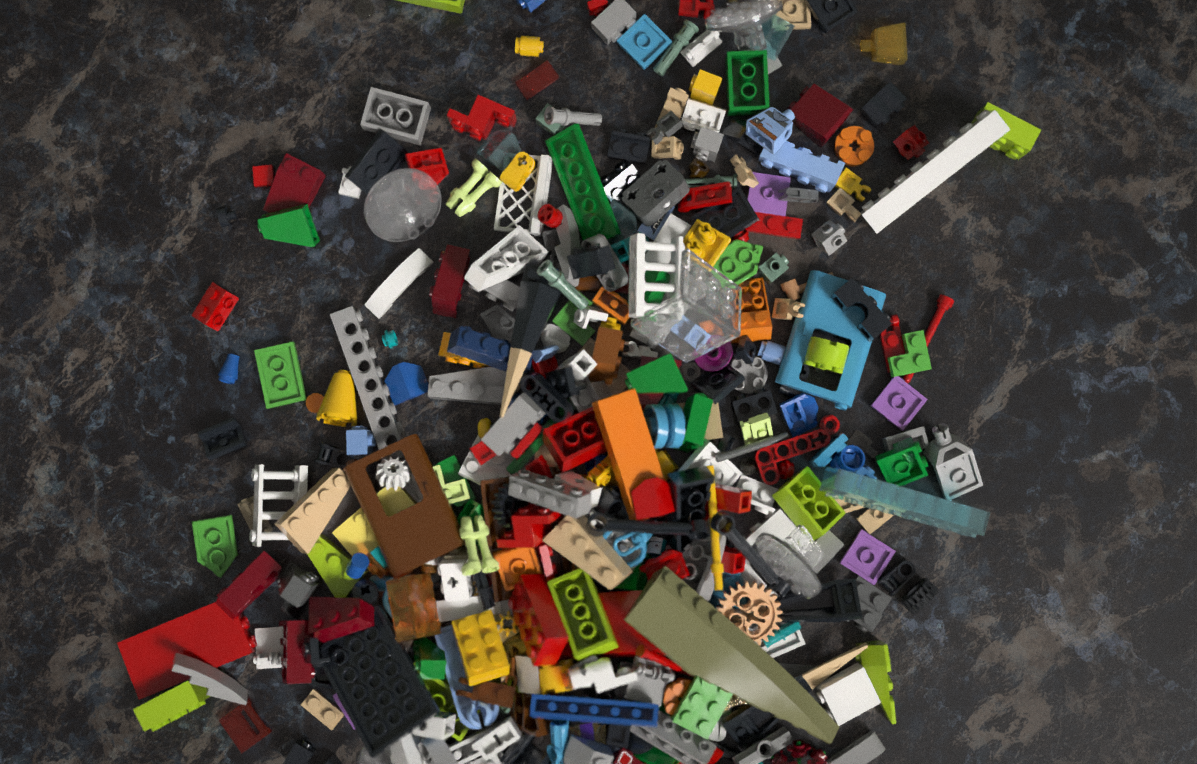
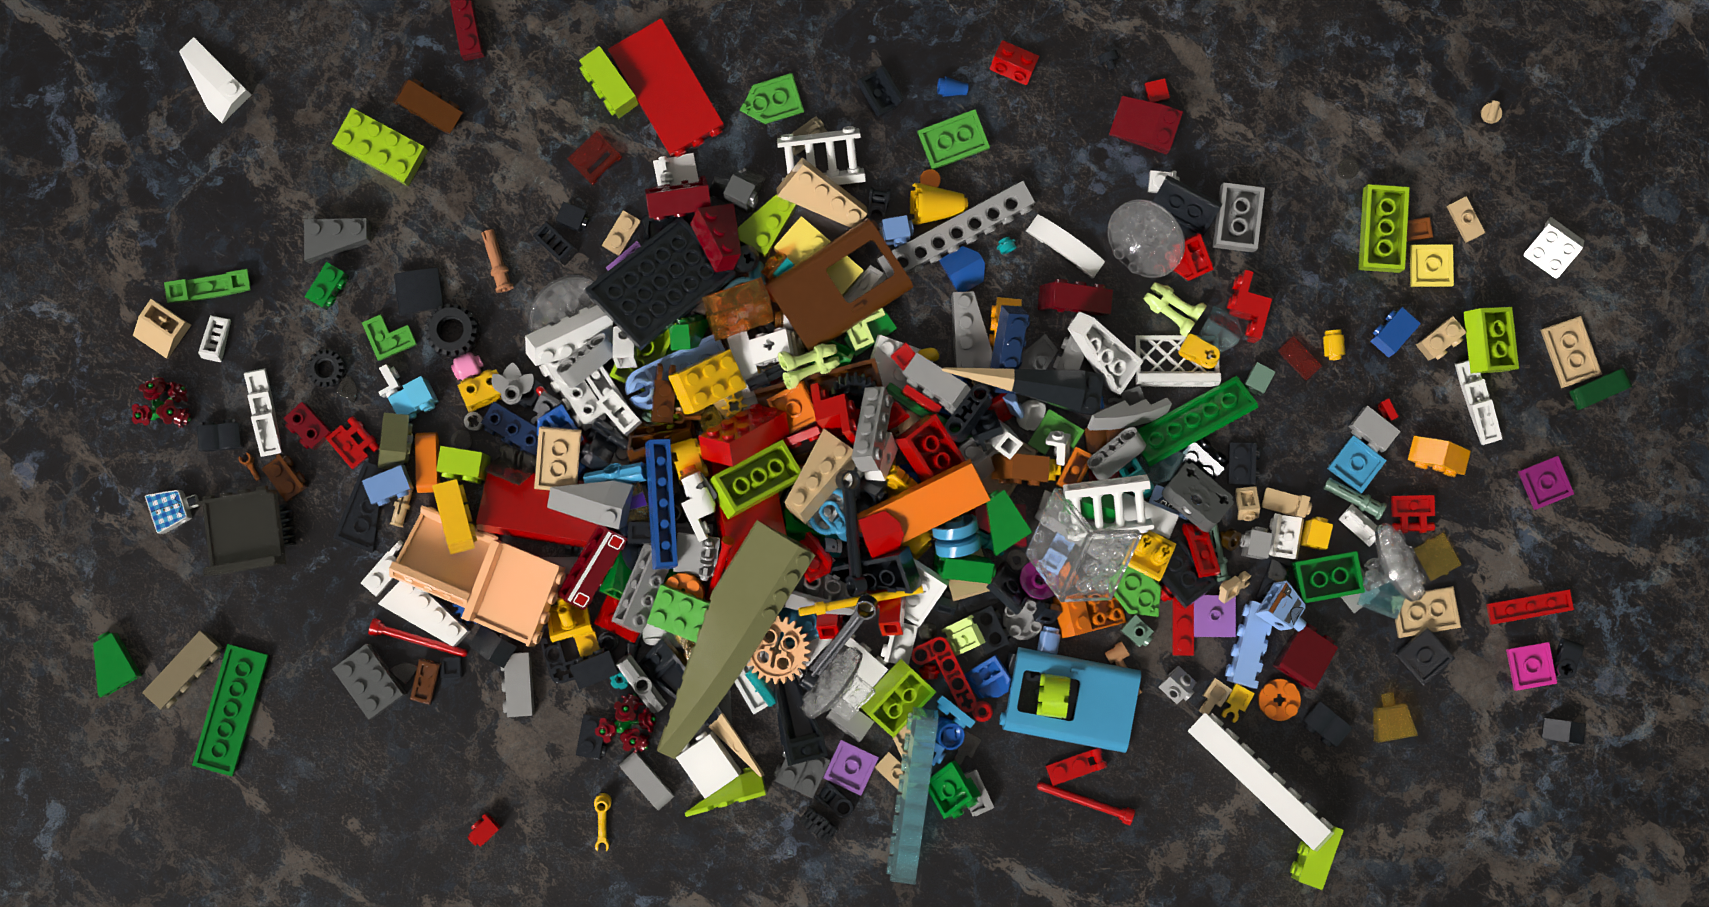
camera: 80 degrees right, 0 degrees up
light grey slope [172,653,248,705] -> none
dark red wedge [216,551,282,620] -> none
green slope [257,204,320,247] -> none
black bracket [302,637,331,667] -> none
blue piece [346,553,369,579] -> none
white gear [376,456,410,491] -> none
white sticker [515,656,540,695] -> none
red wheel [537,204,563,228] -> none
sand green pin [537,260,589,310] -> none
light grey pin [544,106,602,126] -> none
black brick [567,243,616,279] -> none
white plate [622,341,658,359] -> none
dark grey plate [647,111,684,145] -> none
dark grey bar [715,432,789,463] -> none
tan plate [772,298,805,320] -> none
dark grey piece [778,187,819,203] -> none
black arch [831,278,892,342] -> none
medium lavender plate [870,376,928,431] -> none
bright green plate [887,330,932,378] -> none
red brick [893,125,929,160] -> none
light grey plate [923,423,983,501] -> none

